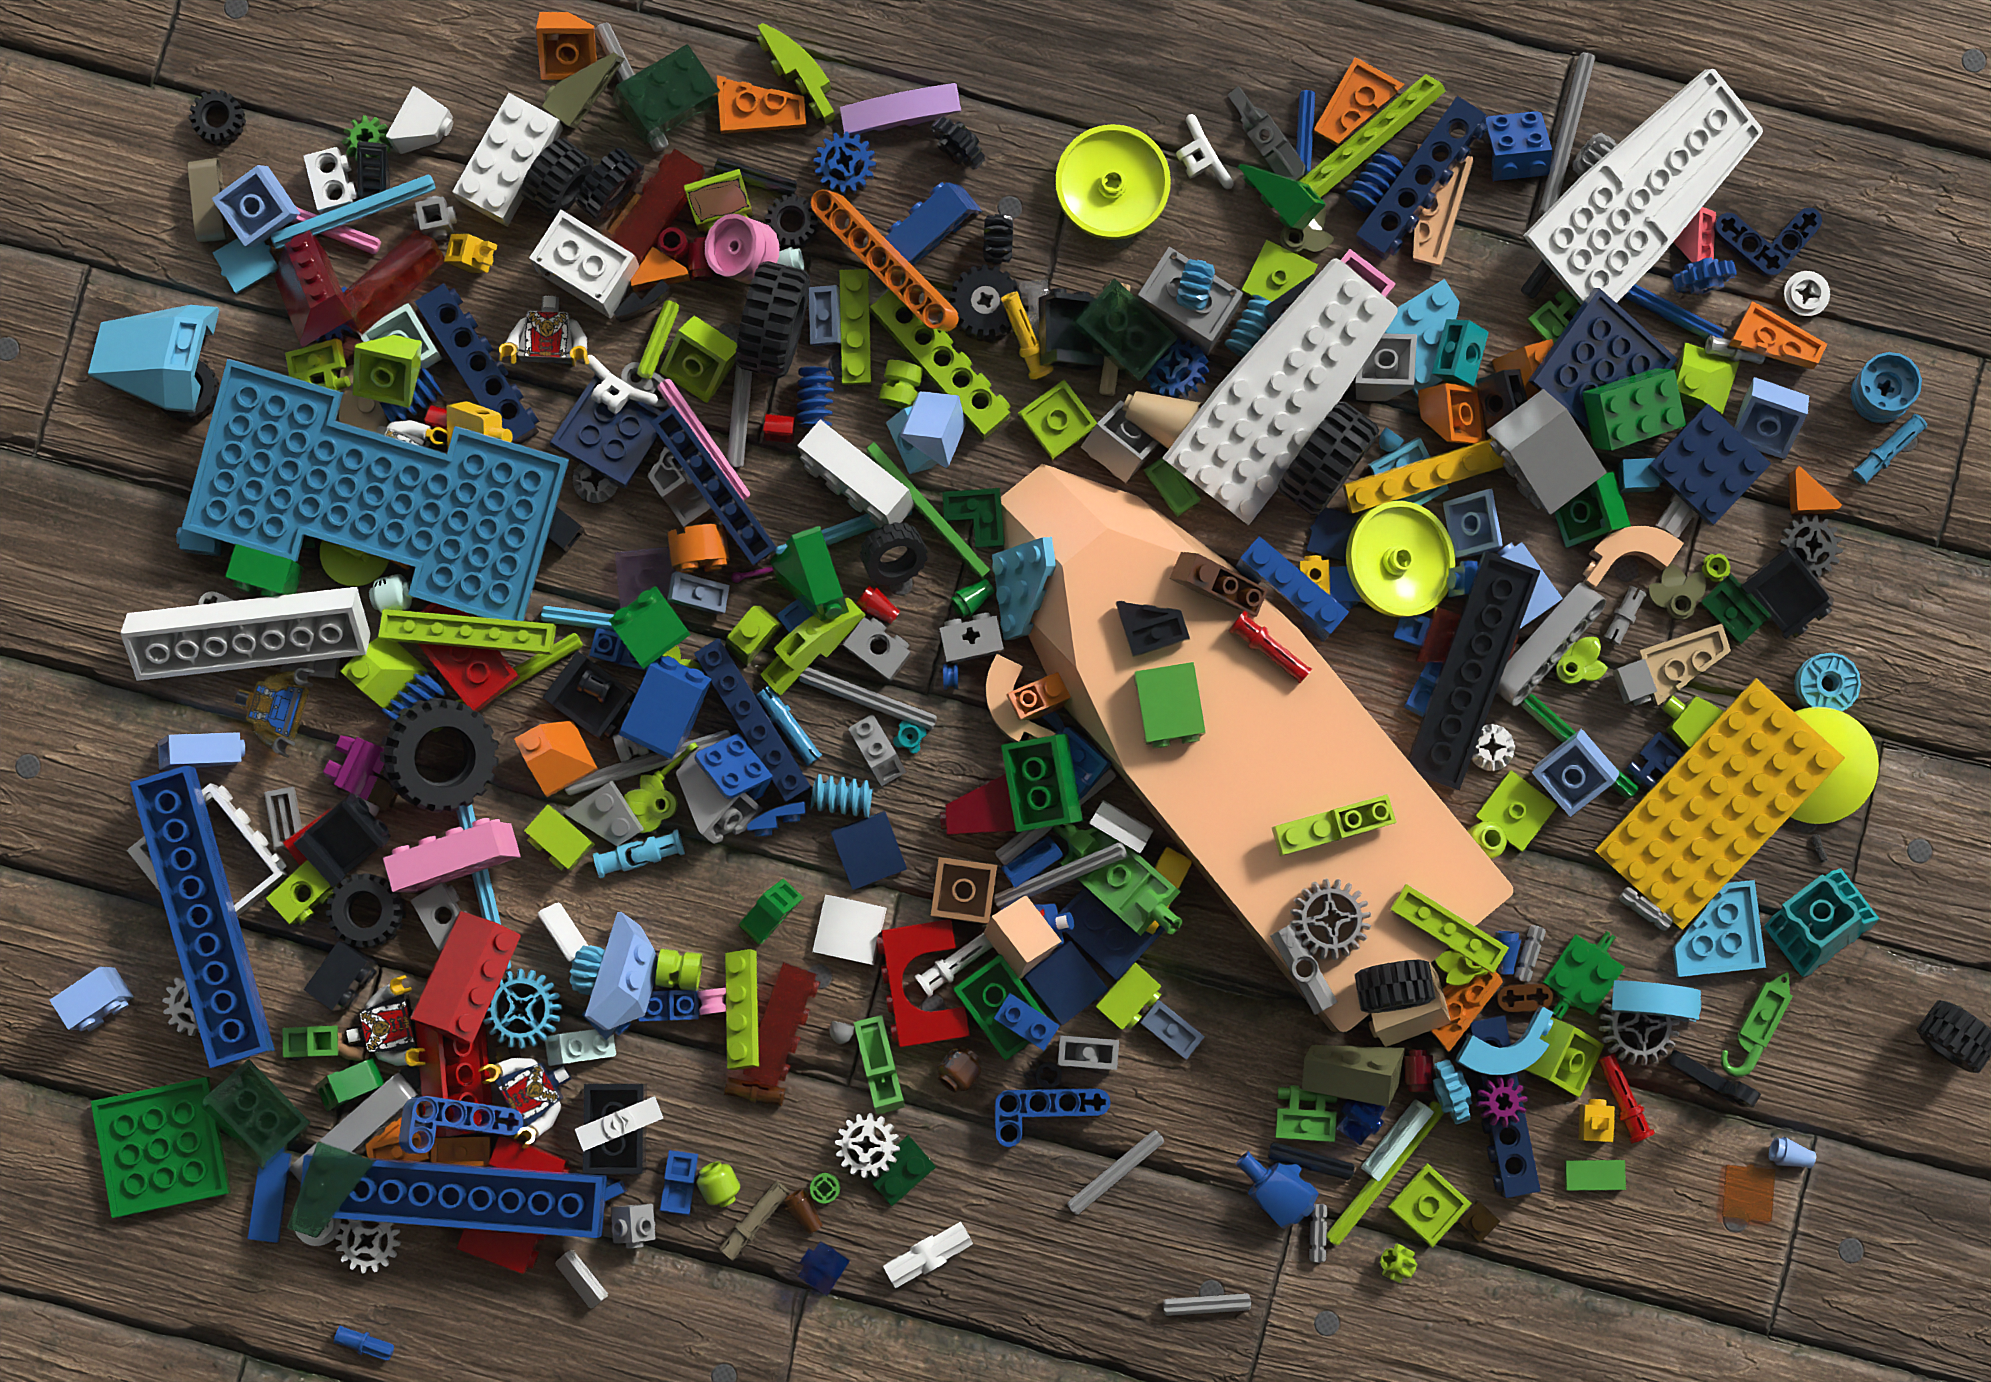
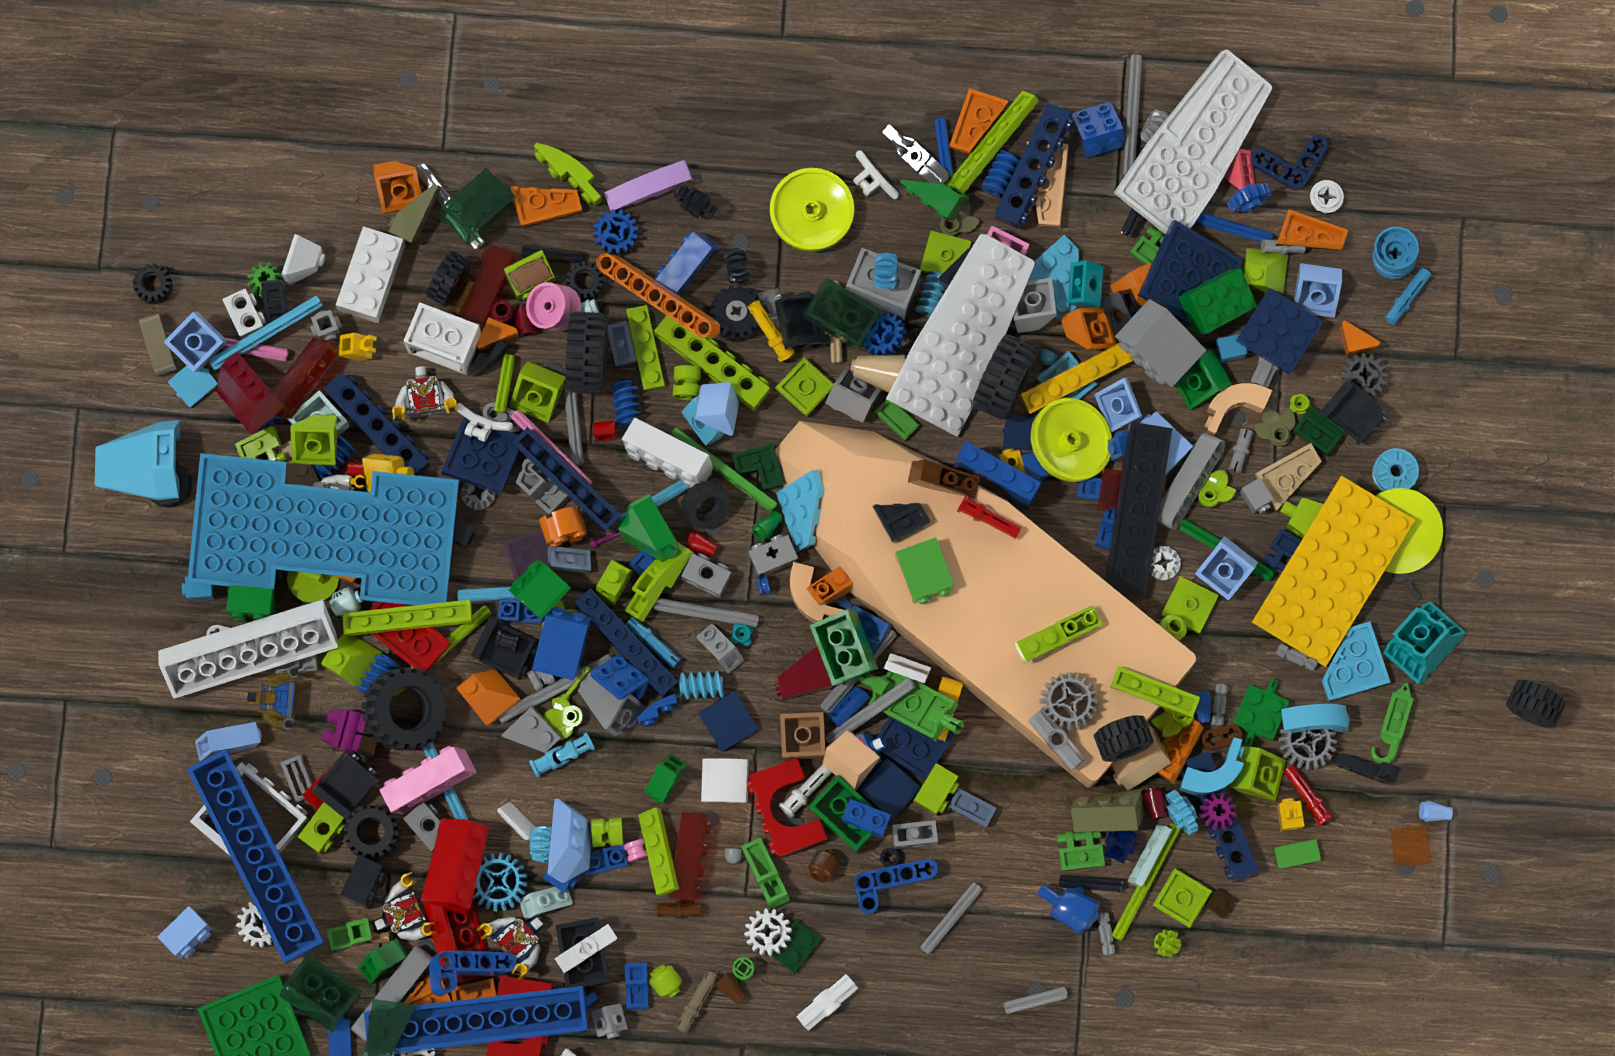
camera: 10 degrees left, 5 degrees down
black tyre [521,138,594,218] -> none
lime brick [524,804,595,871] -> none
clear blue brick [797,1241,850,1296] -> none

